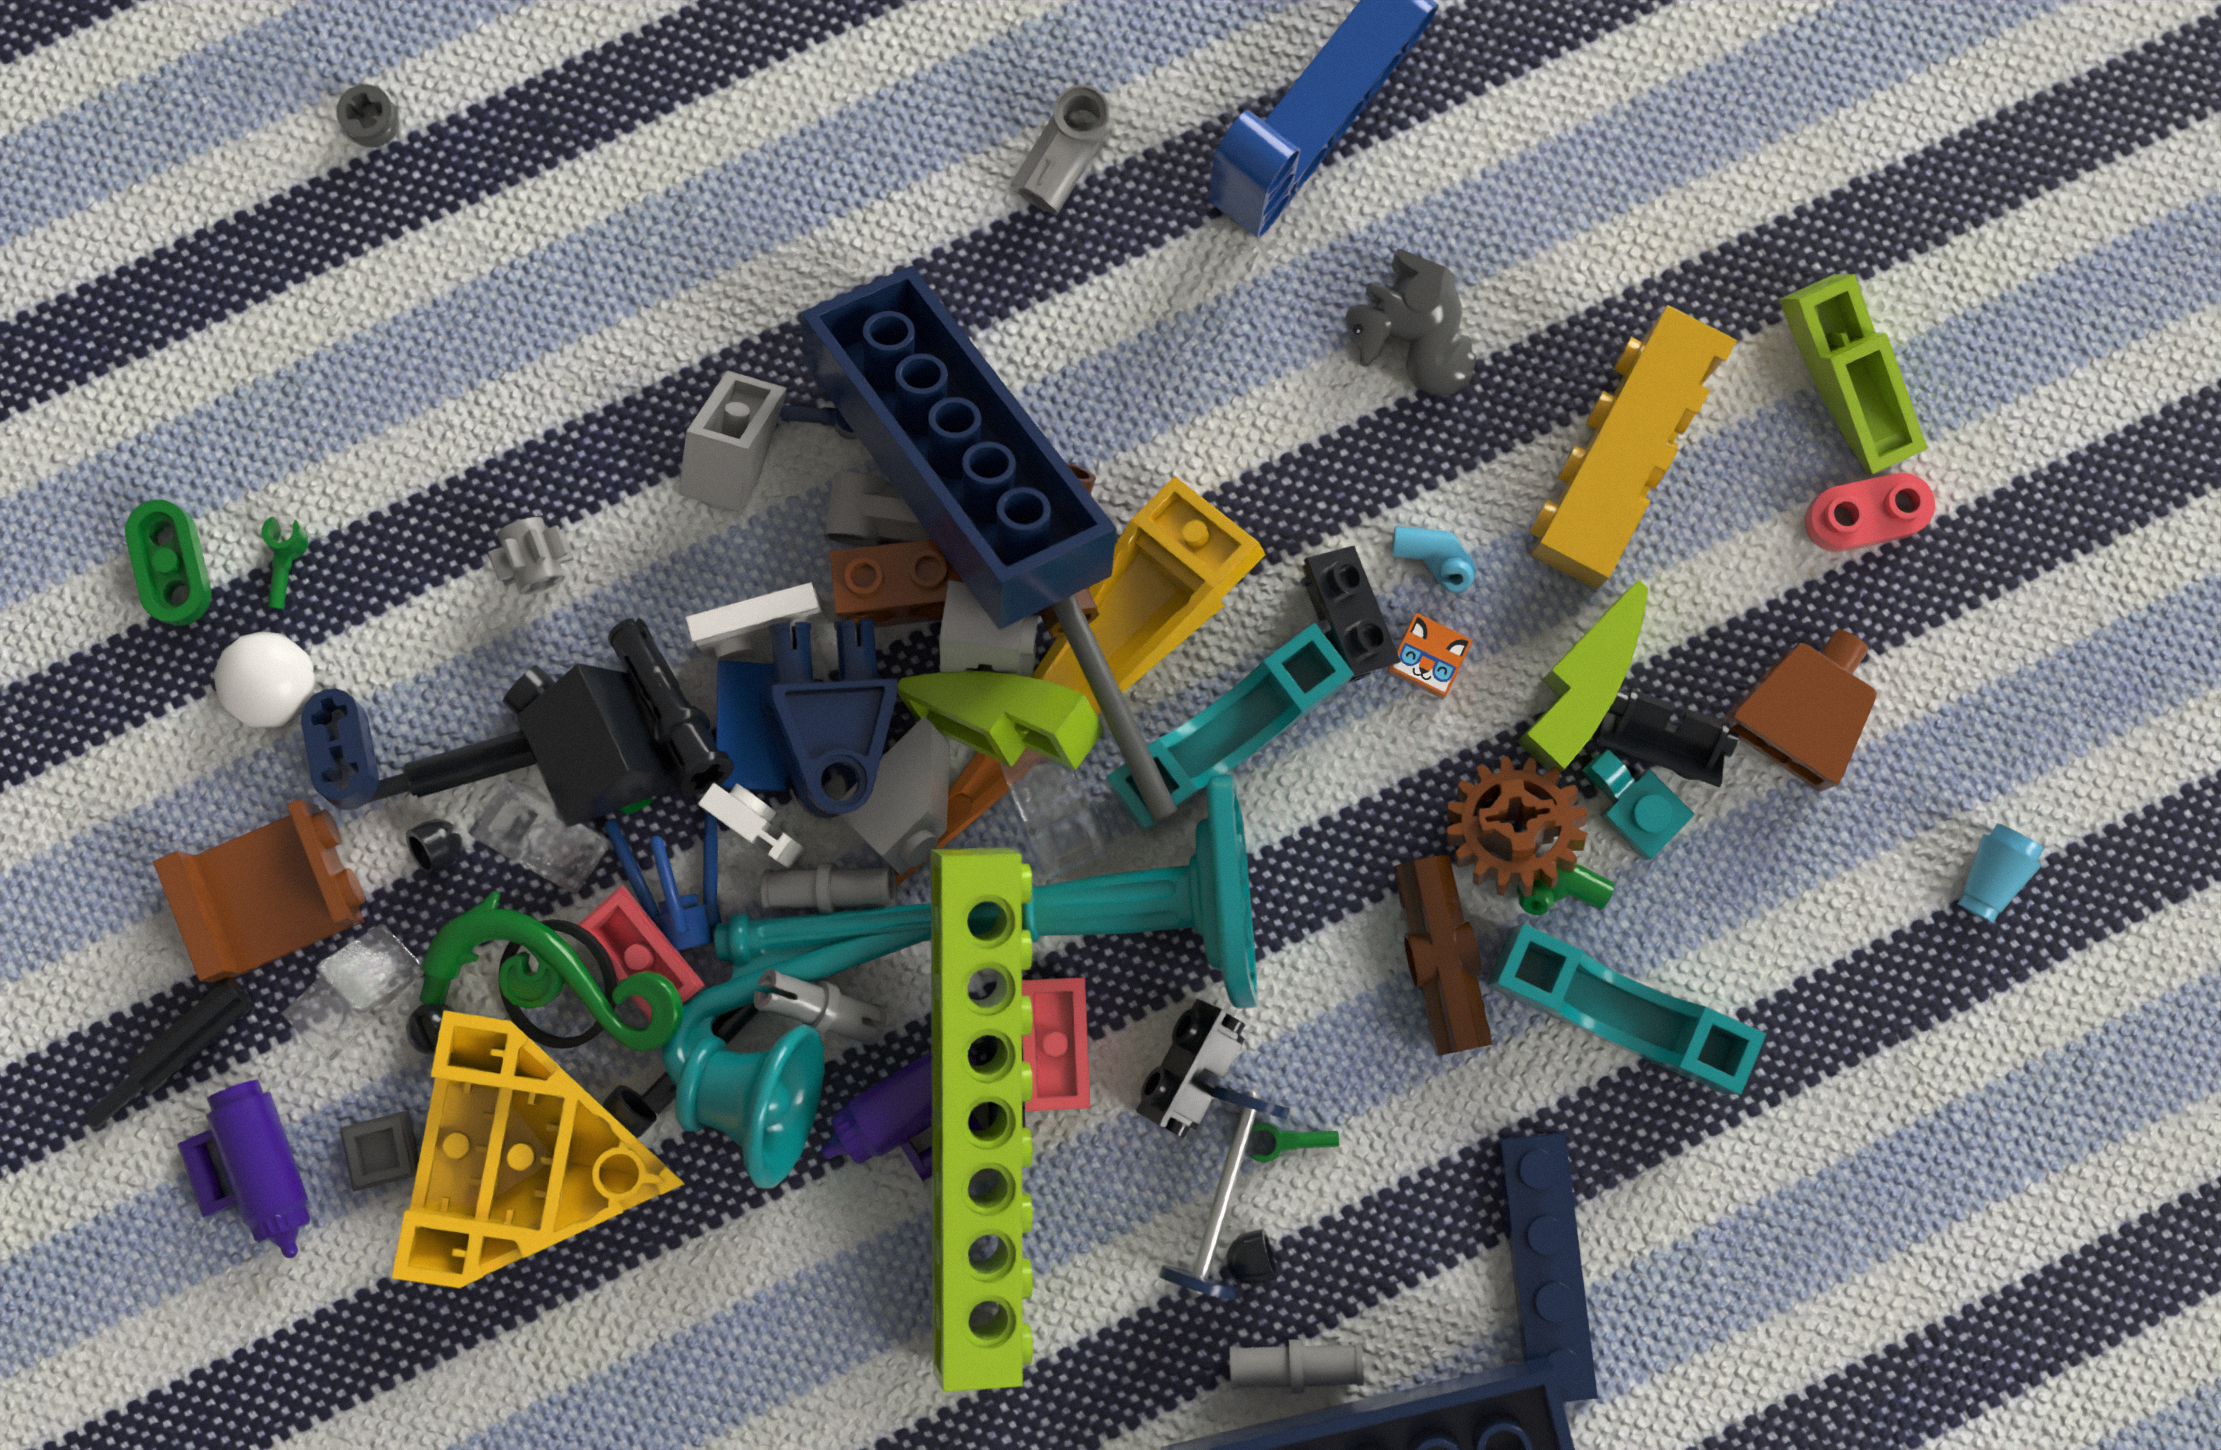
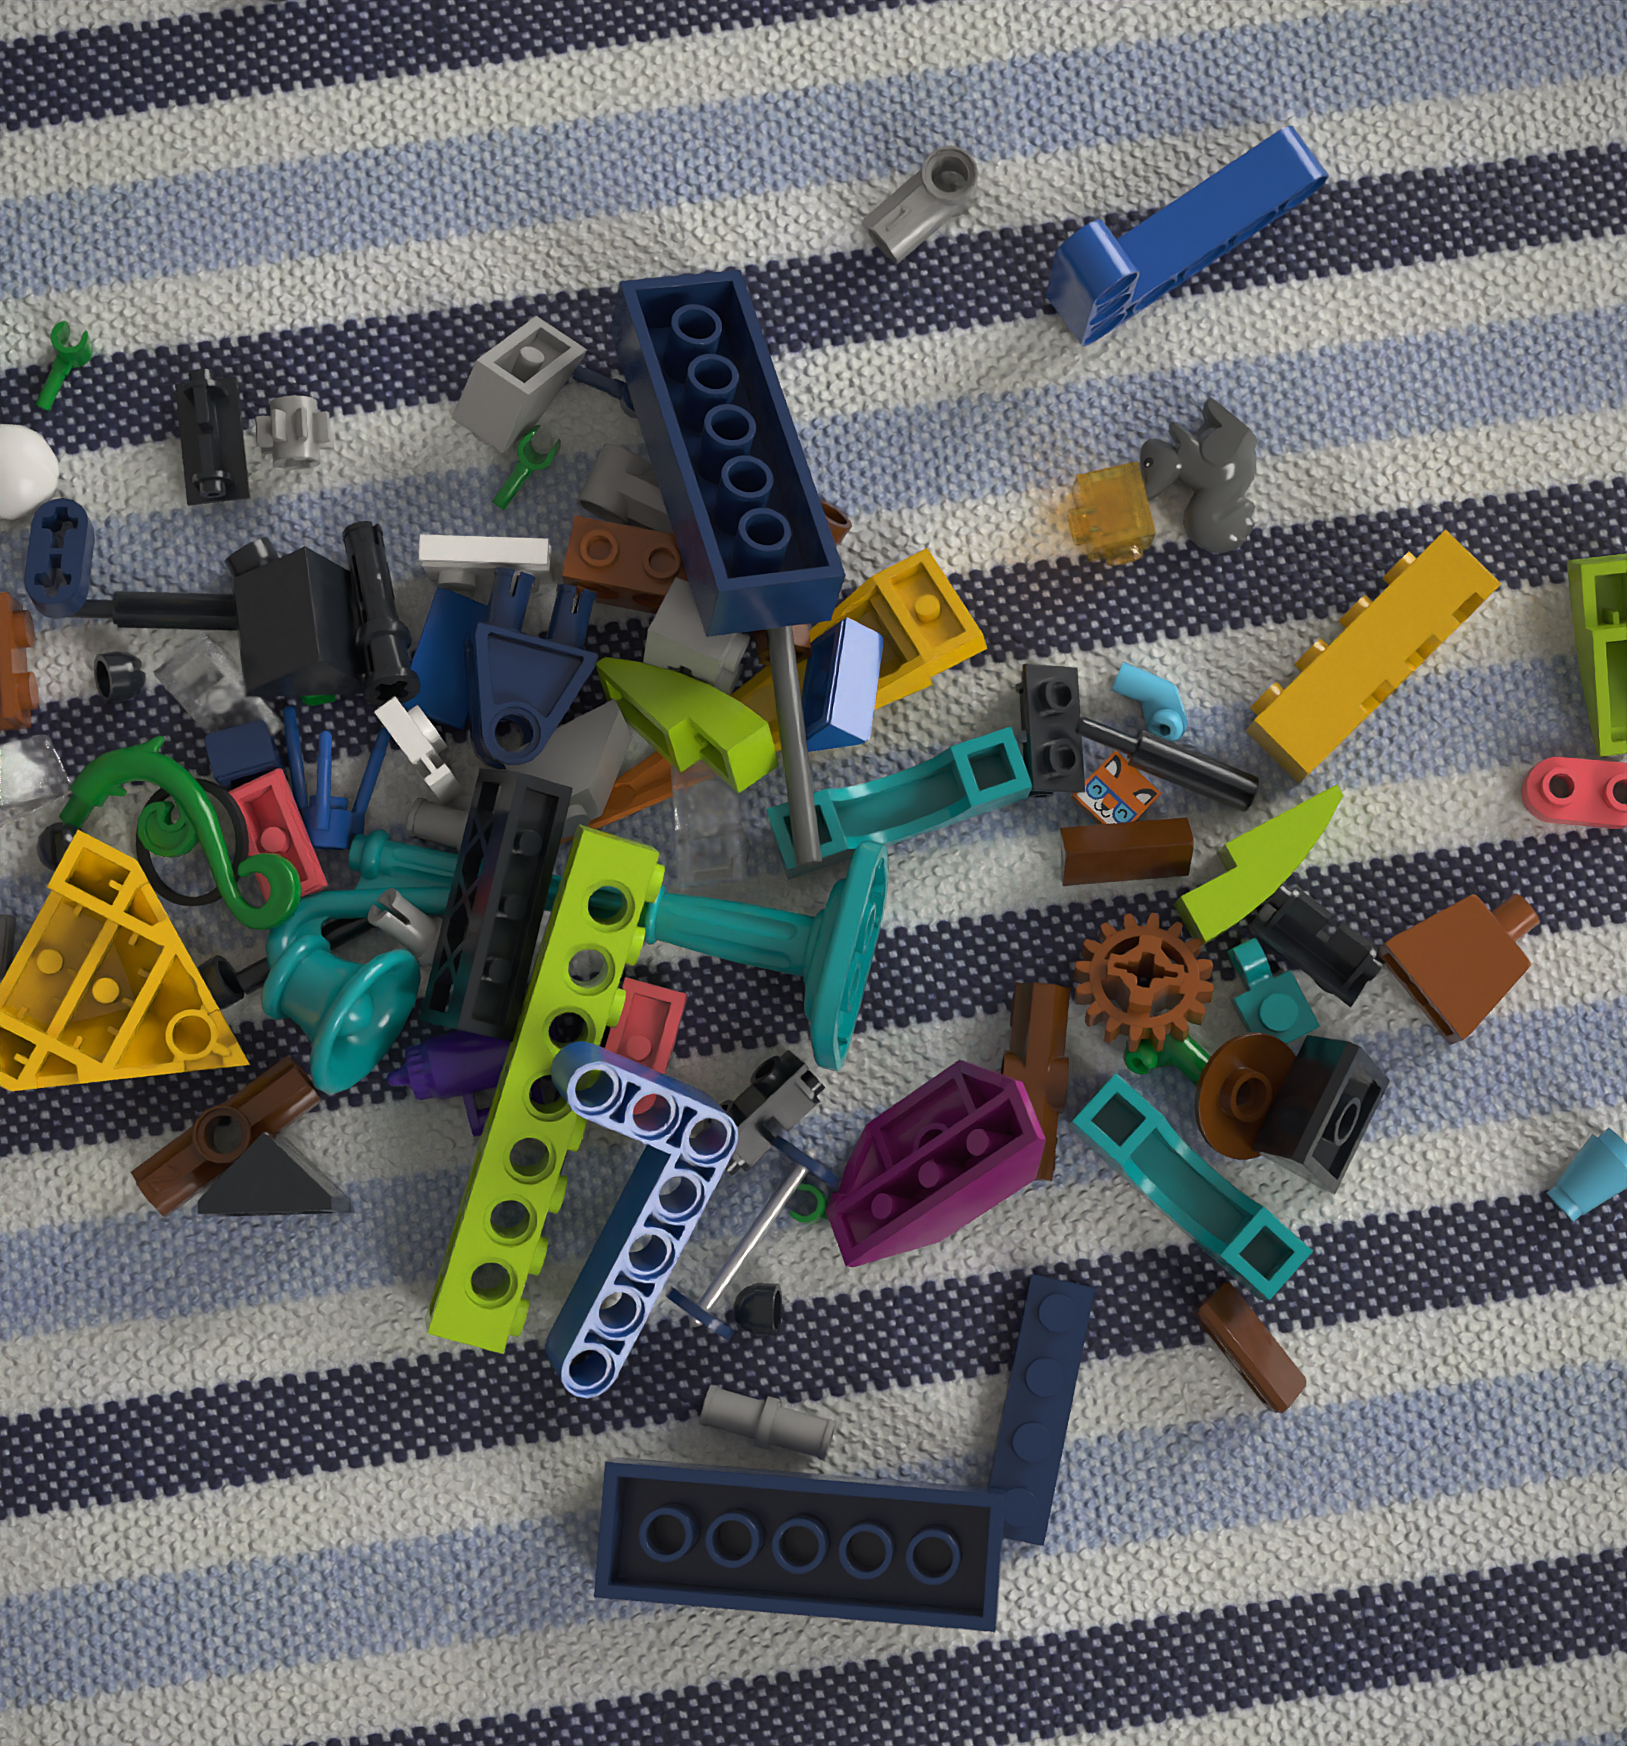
camera: 20 degrees right, 0 degrees up
none -> reddish brown piece [131,1055,324,1217]
none -> black hinge [175,369,250,506]
none -> black slope [198,1132,351,1217]
none -> dark blue slope [205,719,289,792]
none -> black fence [419,768,573,1042]
none -> green hand [492,425,561,510]
none -> blue beam [545,1041,738,1398]
none -> slope [801,617,884,752]
none -> magenta wedge [825,1060,1046,1267]
none -> reddish brown slope [1060,817,1194,886]
none -> clear yellow brick [1067,461,1156,566]
none -> black axle [1074,716,1259,812]
none -> reddish brown slope [1191,1282,1307,1414]
none -> reddish brown dish [1194,1032,1296,1160]
none -> black slope [1251,1035,1390,1195]

